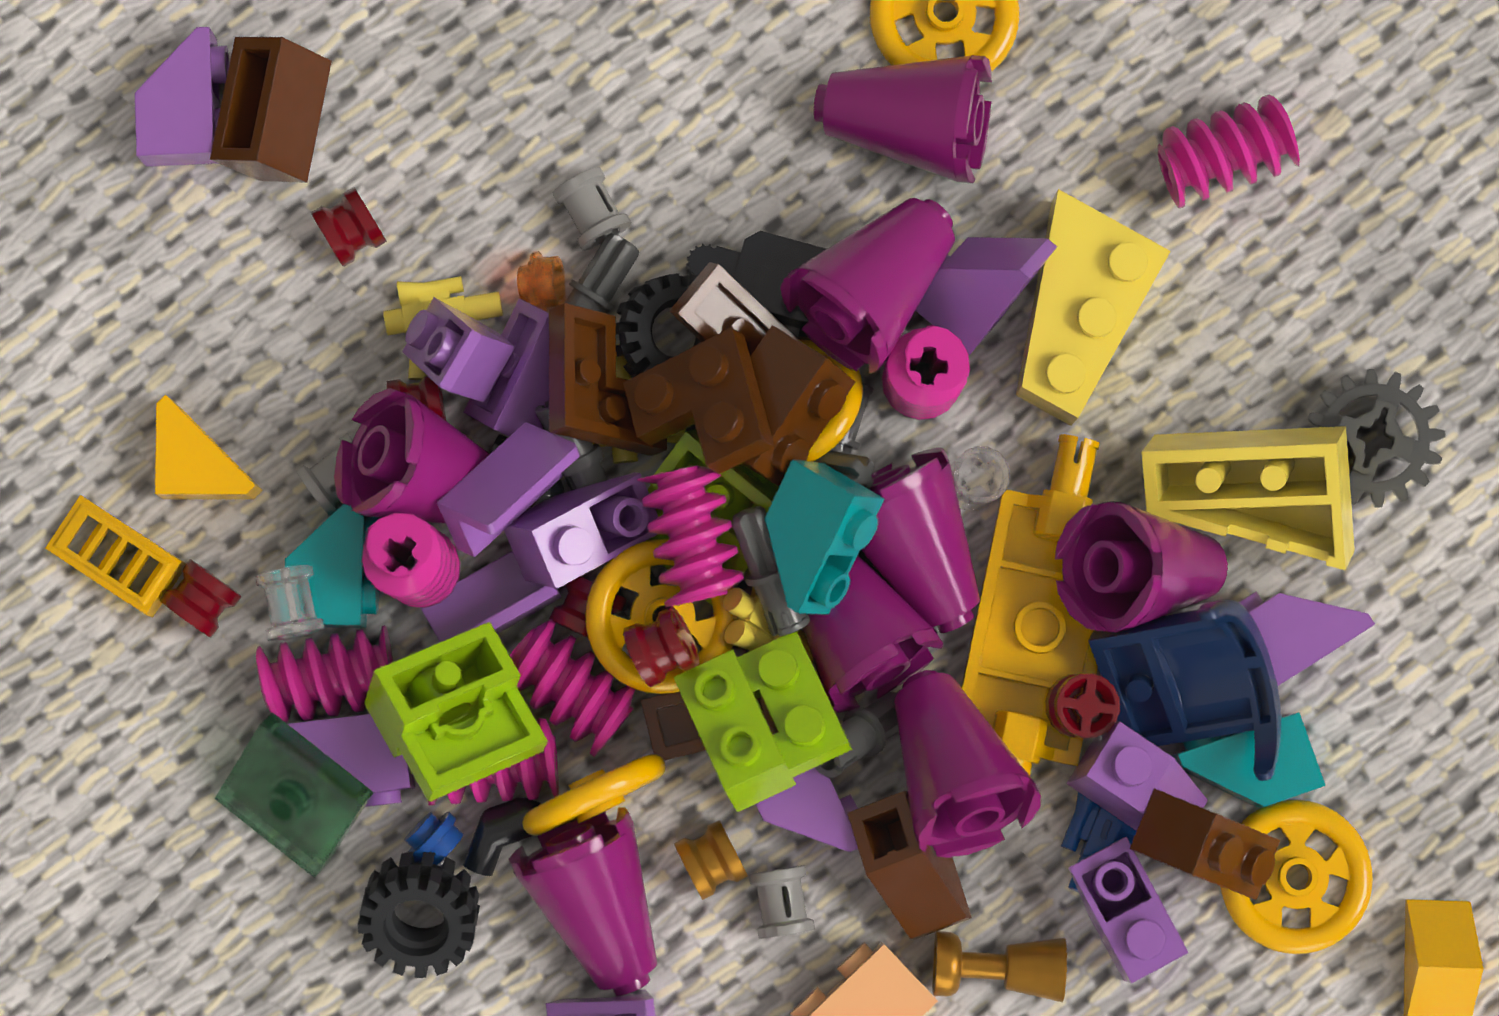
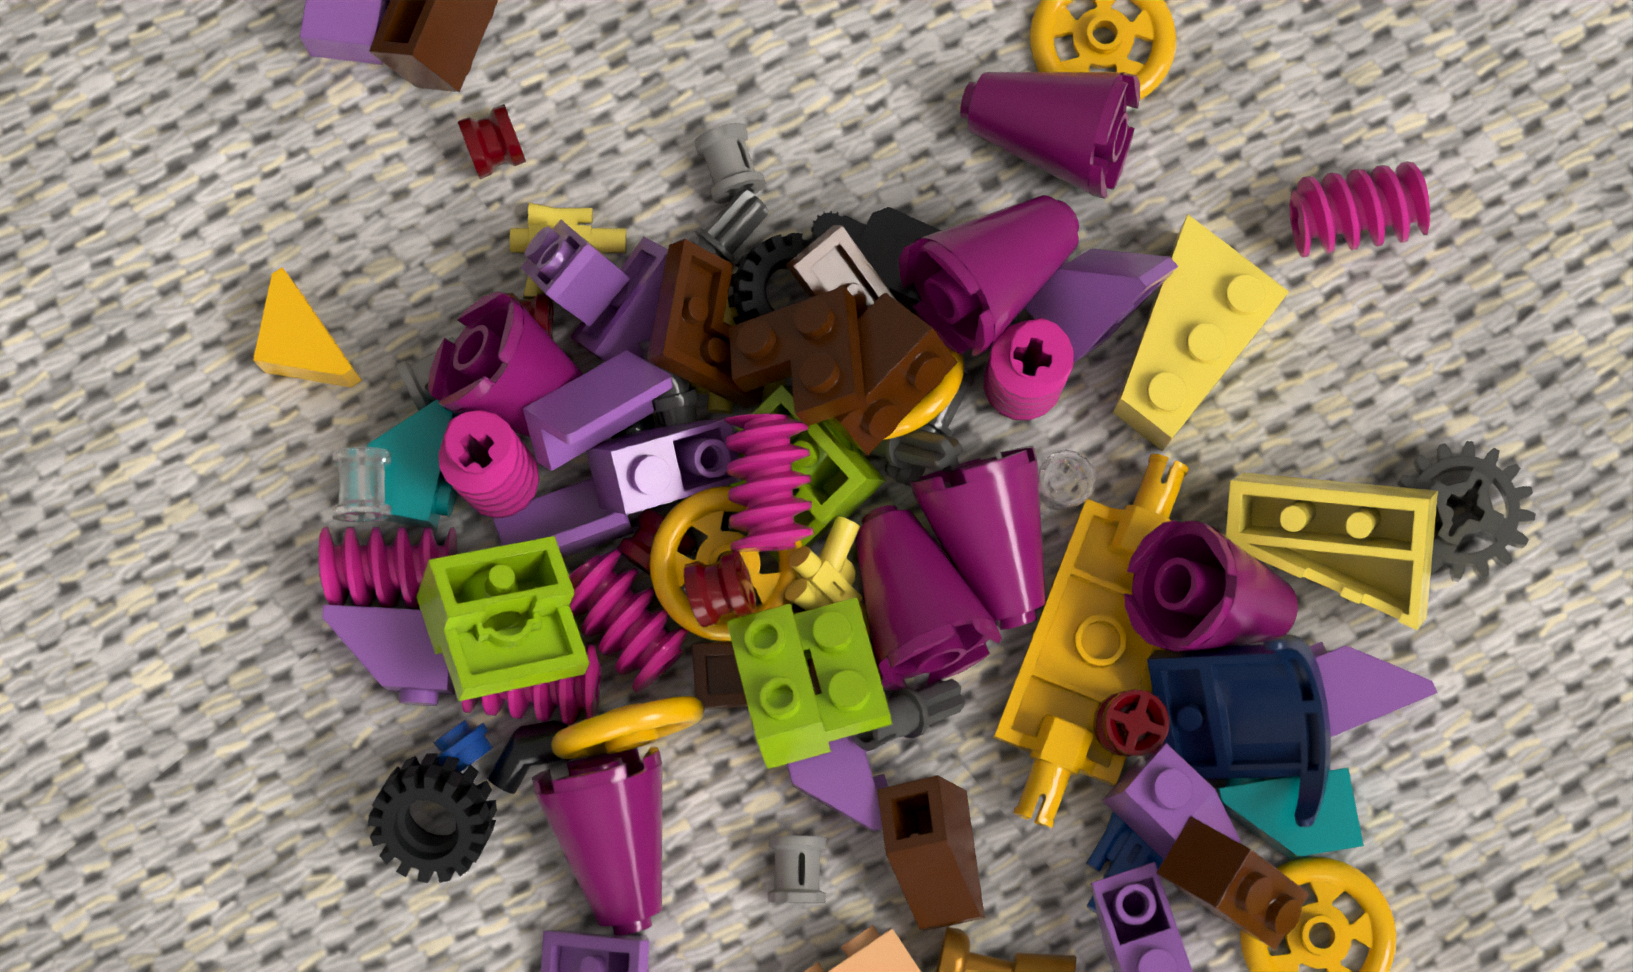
camera: 15 degrees right, 5 degrees down
yellow slope [45,495,187,618] -> none
dark red wheel [159,559,242,638] -> none
clear green plate [214,712,374,878] -> none
clear orange plate [517,251,566,312] -> none
pearl gold wheel [674,820,748,900] -> none
dark grey axle [732,506,810,636] -> none
teal slope [765,460,884,614] -> none
magenta cone [894,670,1041,858] -> none

